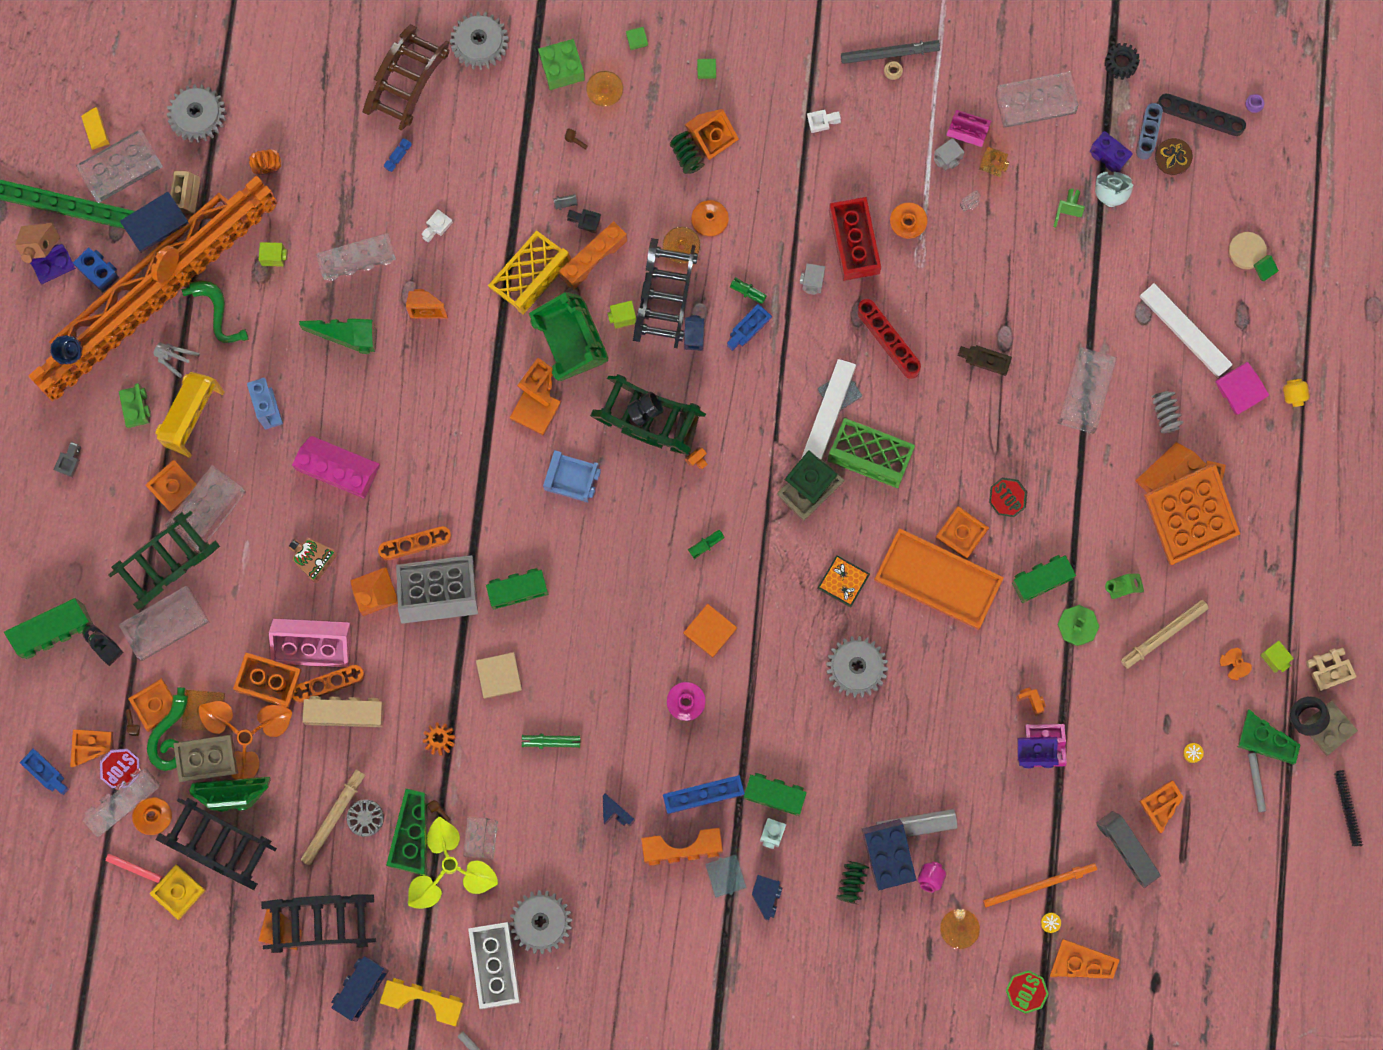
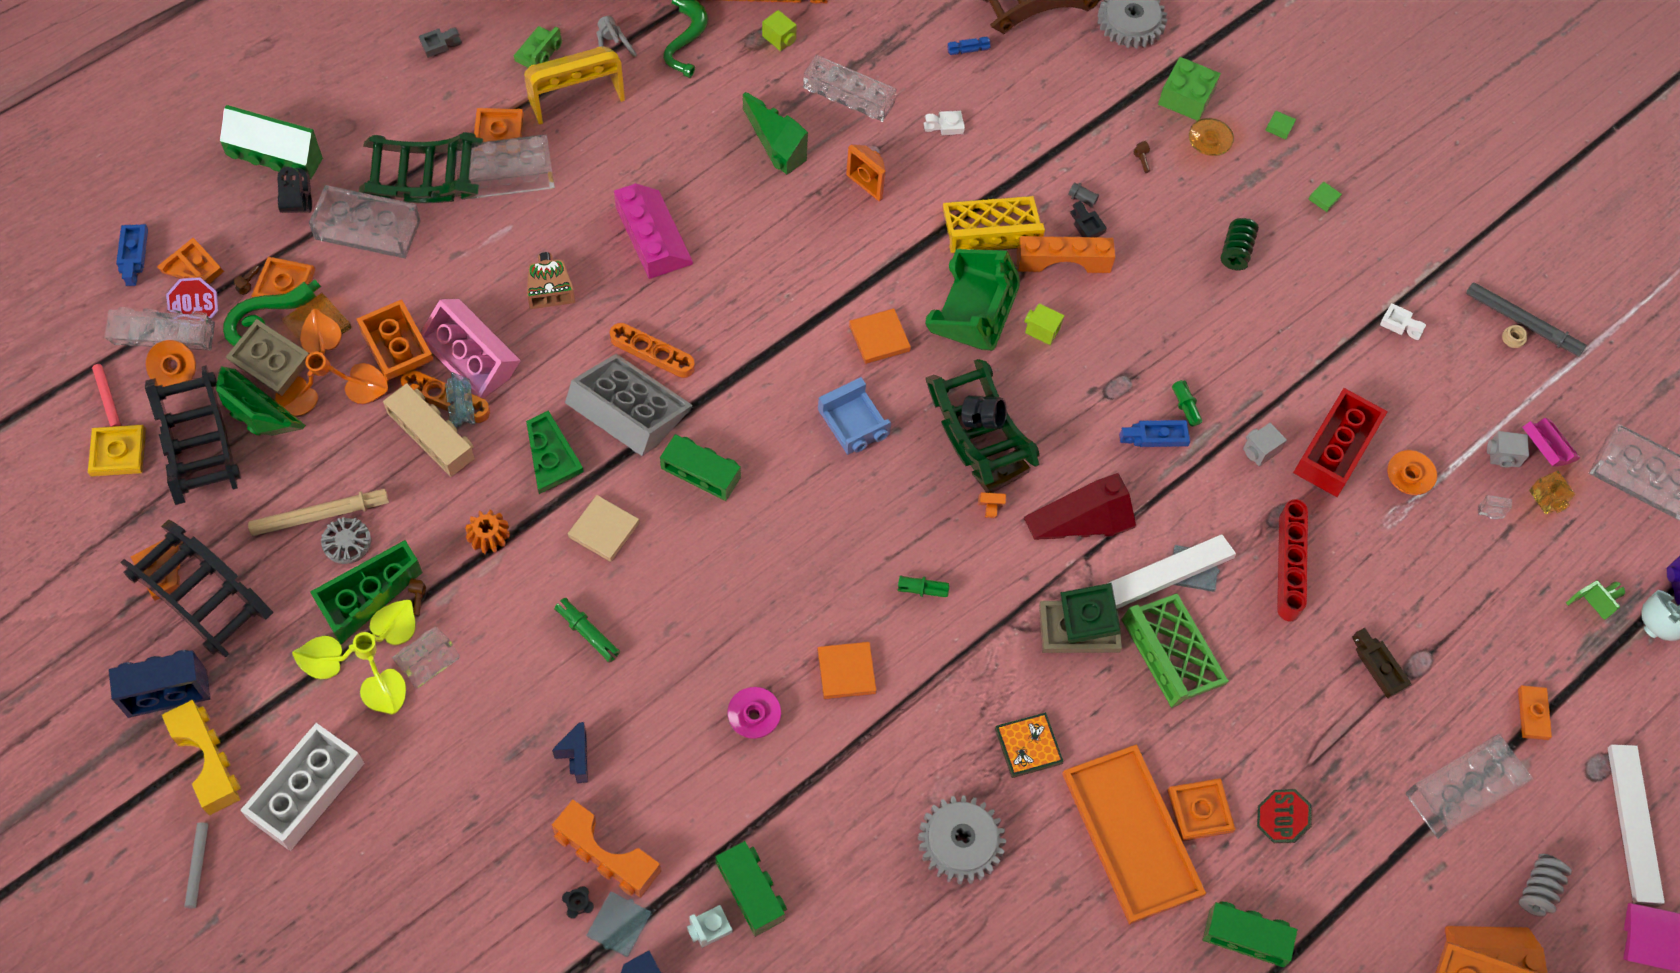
camera: 35 degrees right, 15 degrees down
medium blue panel [247,378,283,430] -> none
orange slope [350,567,398,616] -> none
light grey gear [509,890,573,954] -> none
orange wing [517,358,553,407] -> none
black fence [633,238,698,348] -> none
clear yellow dish [663,227,700,263] -> none
blue fence [663,775,745,814] -> none
orange slope [684,109,739,160] -> none
dark blue slope [684,315,705,351] -> none
orange dish [691,200,729,237] -> none
none -> clear light blue hinge [445,372,475,427]
none -> green wing [526,410,584,494]
none -> black plate [562,886,594,919]
none -> dark red wedge [1024,473,1136,540]
none -> orange plate [1518,685,1552,740]

